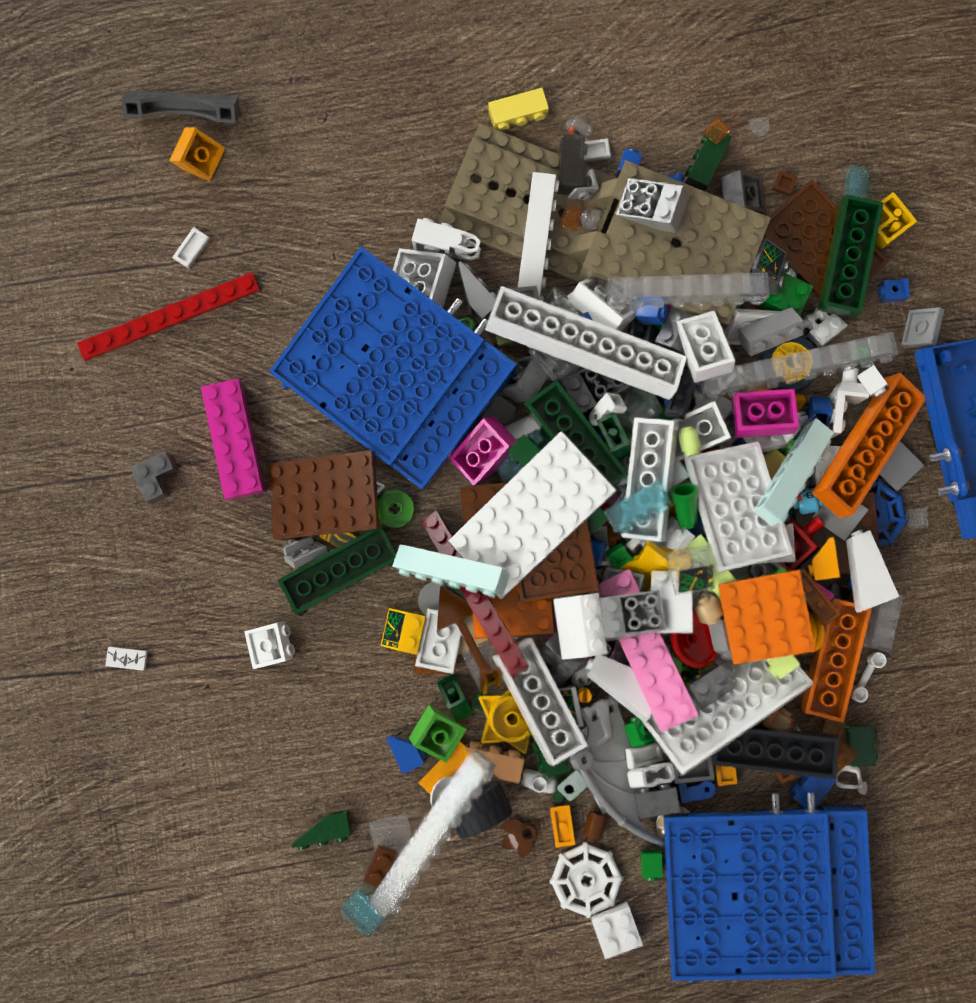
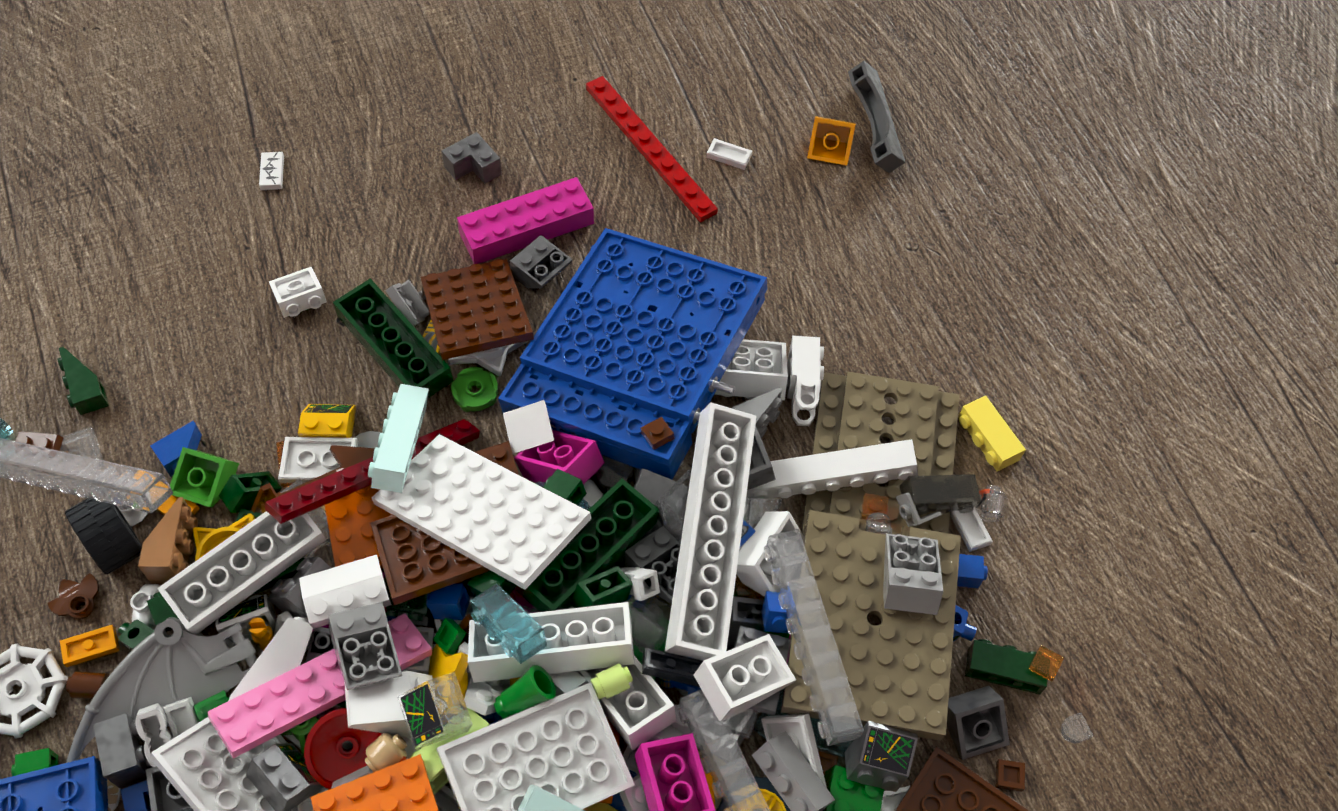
camera: 70 degrees right, 25 degrees down
none -> white sticker [503,400,554,454]
none -> flat silver slope [510,235,573,288]
none -> reddish brown plate [640,417,675,450]

